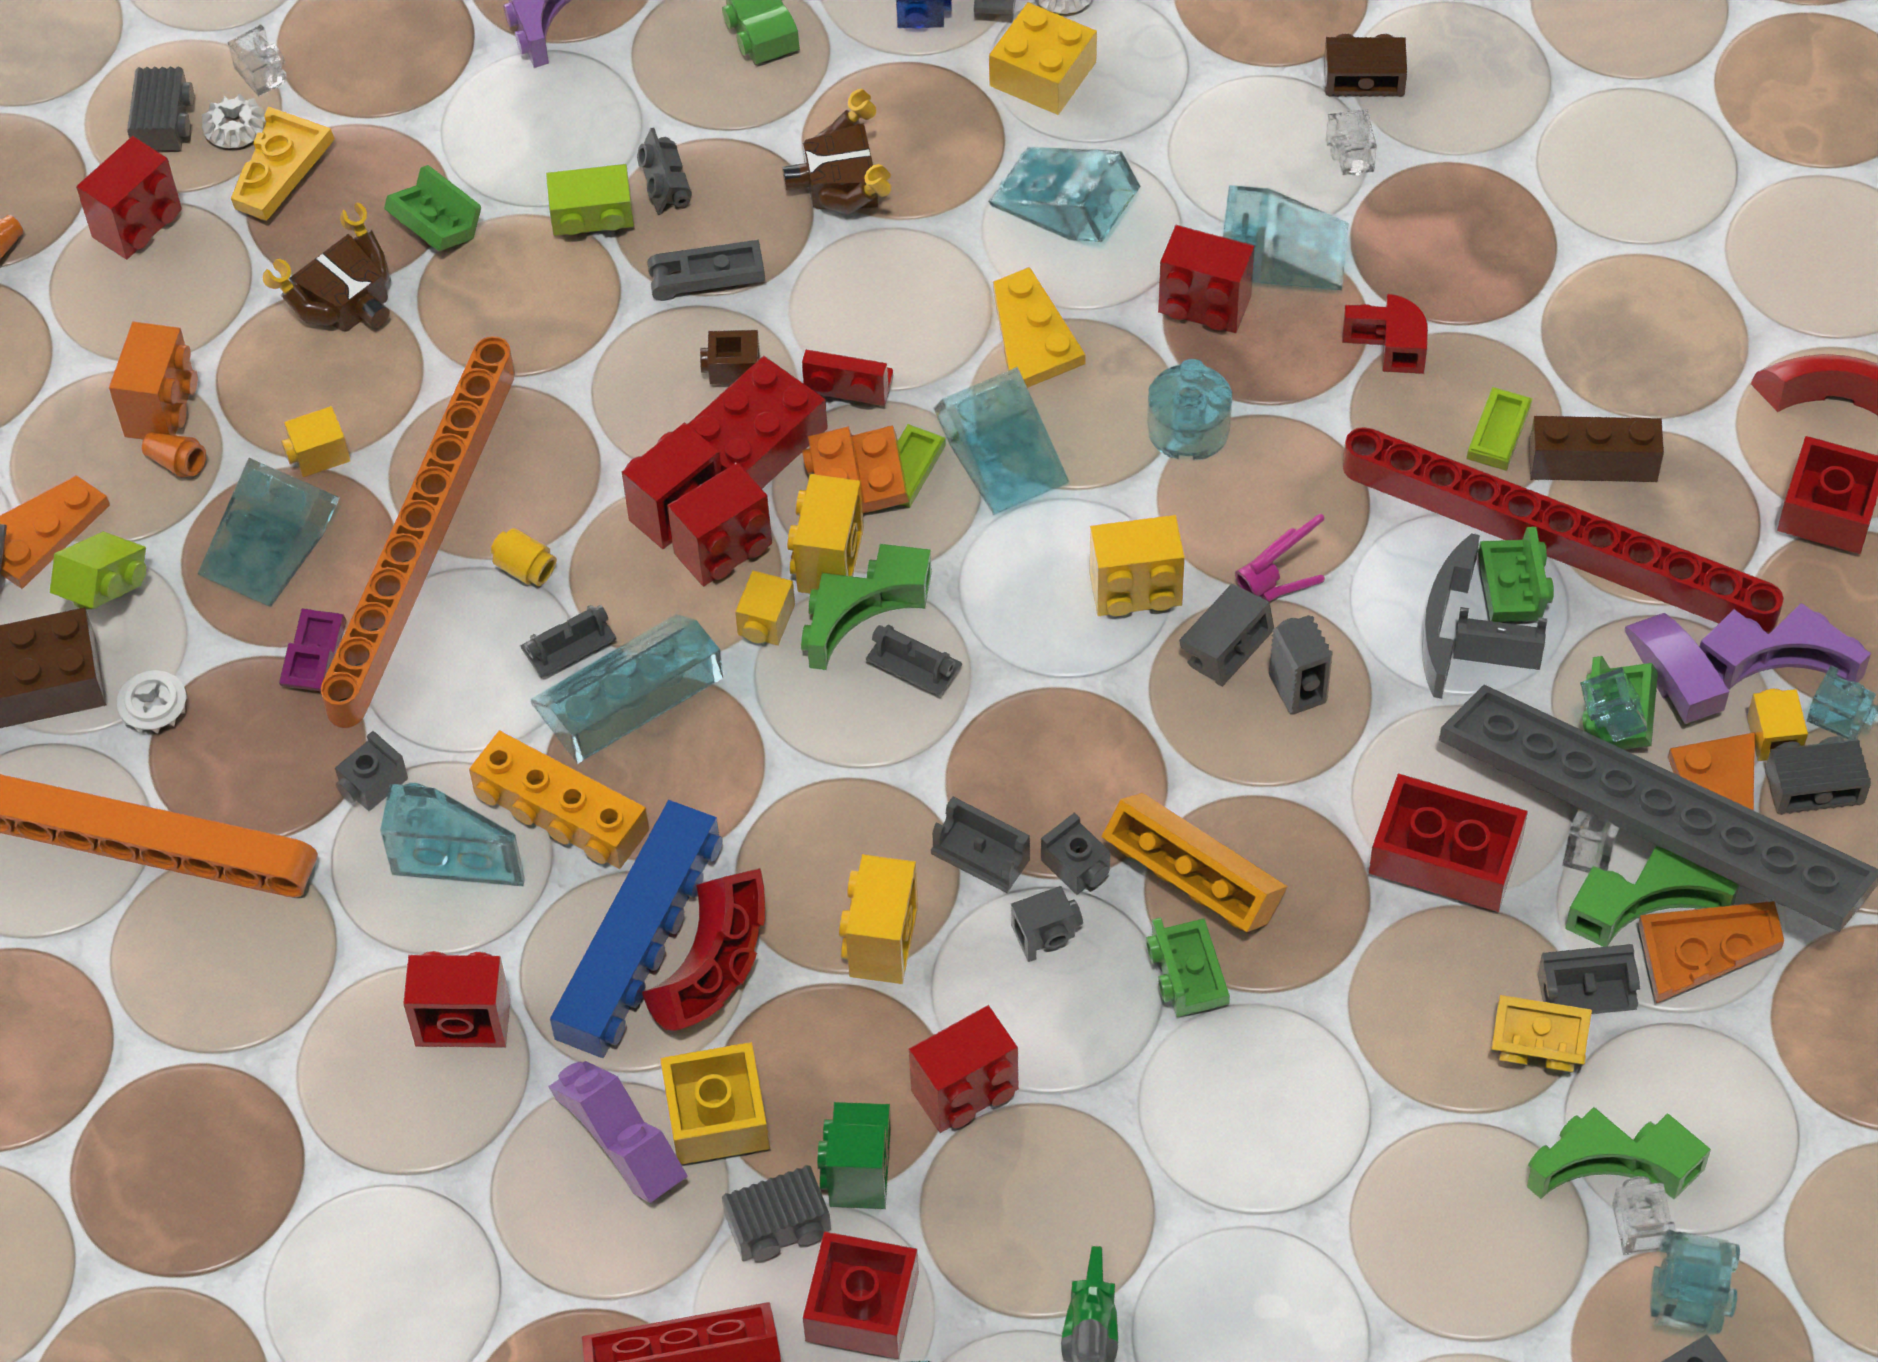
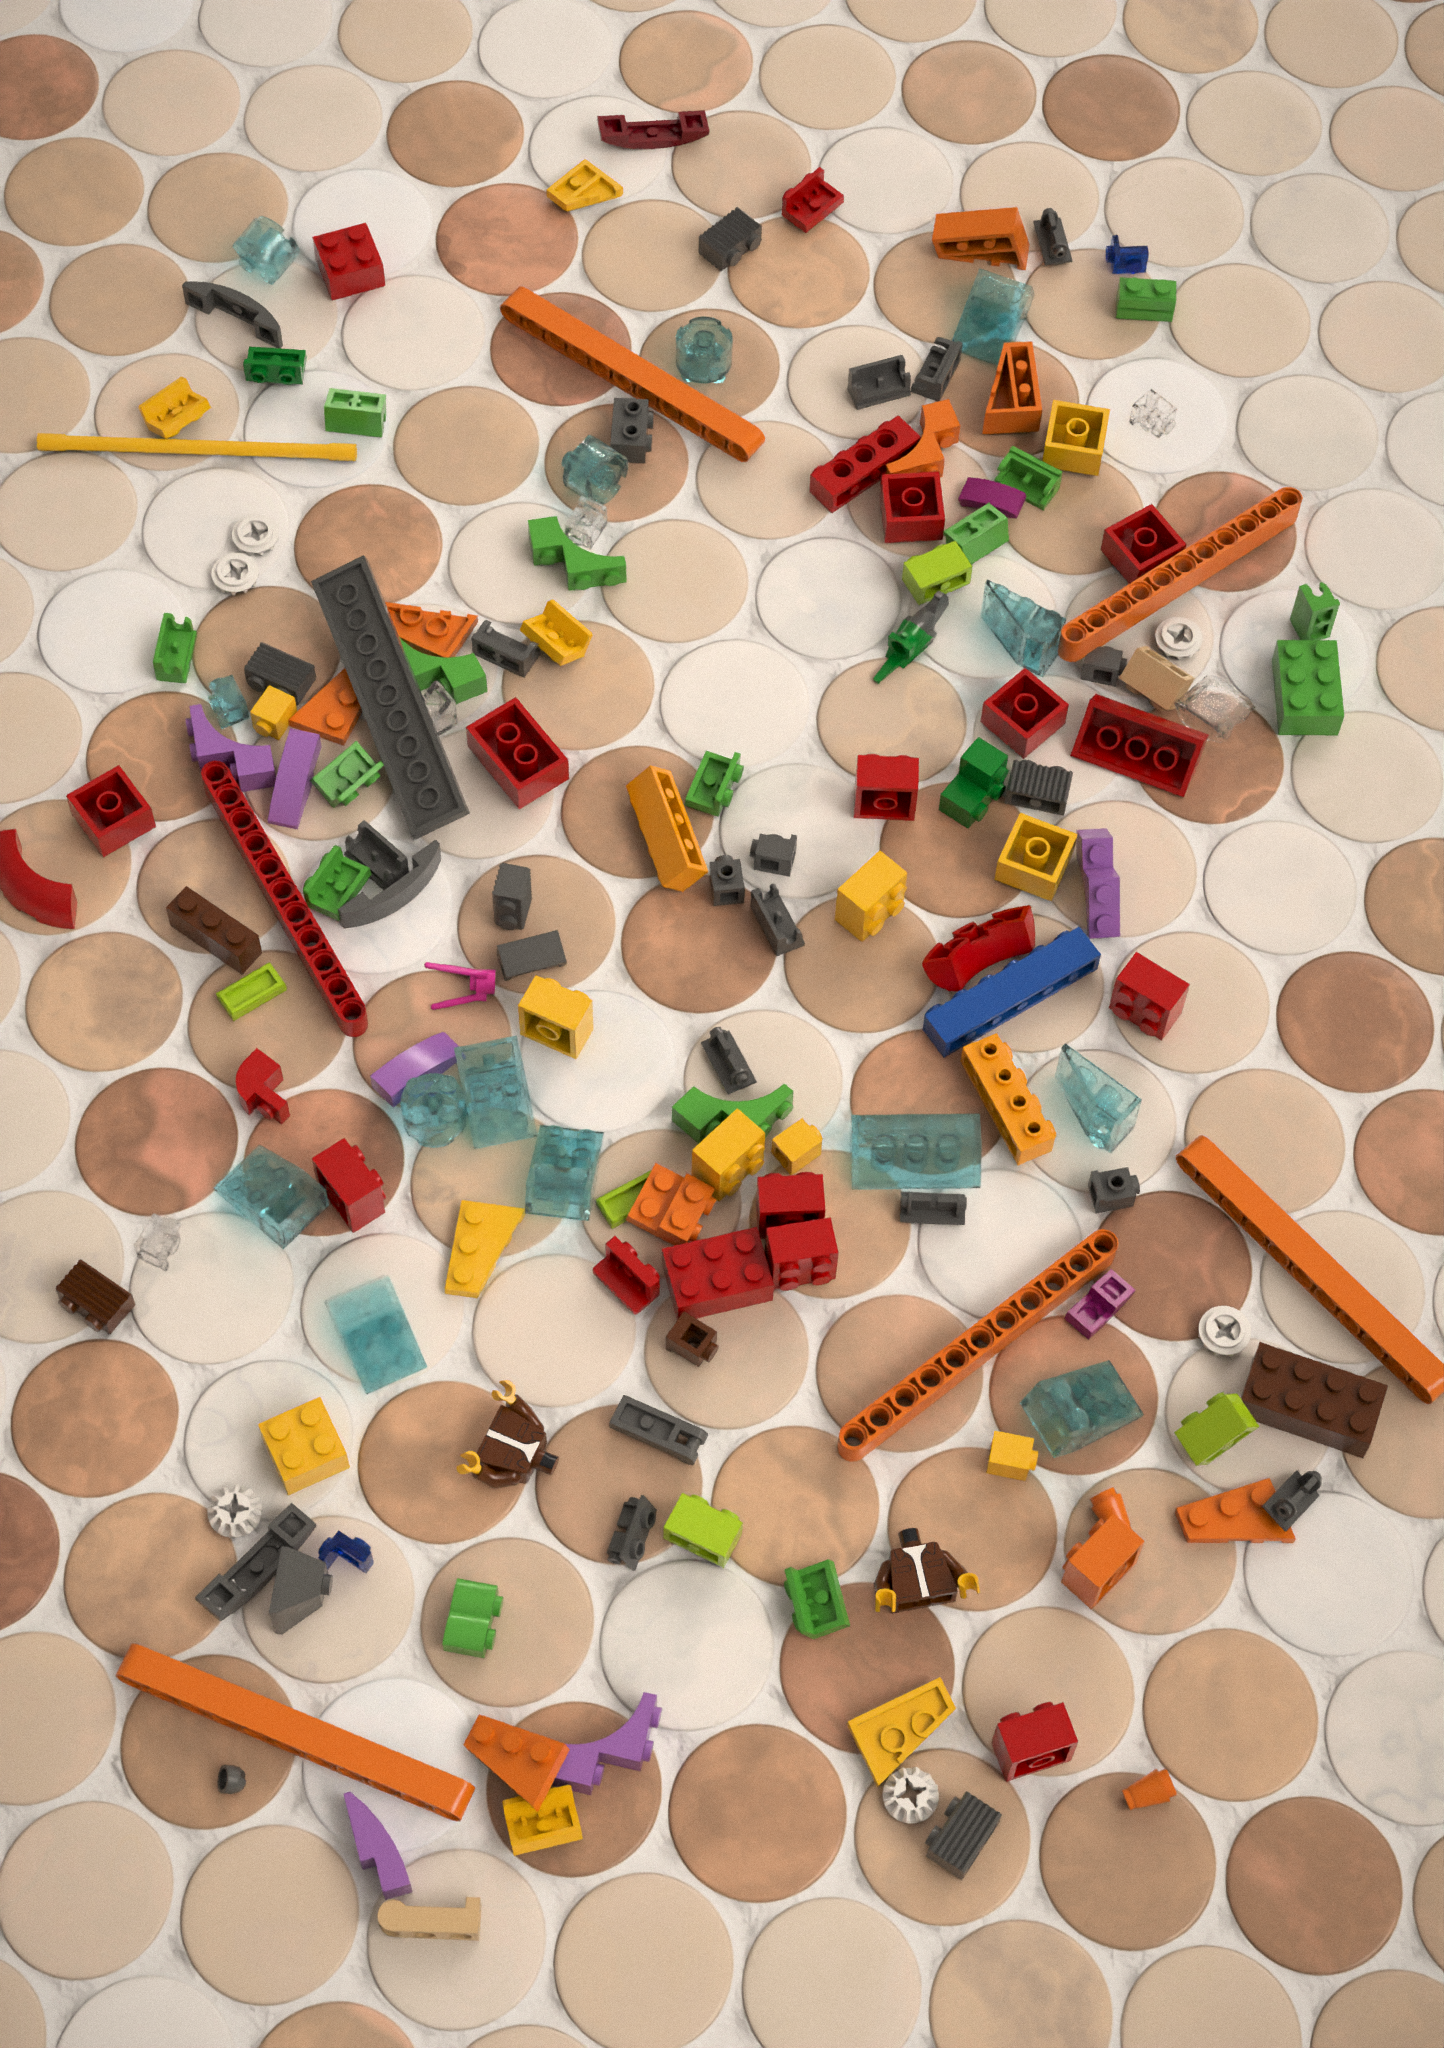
camera: 150 degrees left, 5 degrees up
clear brick [228,24,287,97] -> none
yellow brick [491,528,557,586] -> none
clear light blue brick [1580,667,1648,742] -> none
none -> medium lavender slope [370,1032,465,1108]
none -> clear light blue slope [454,1035,537,1149]

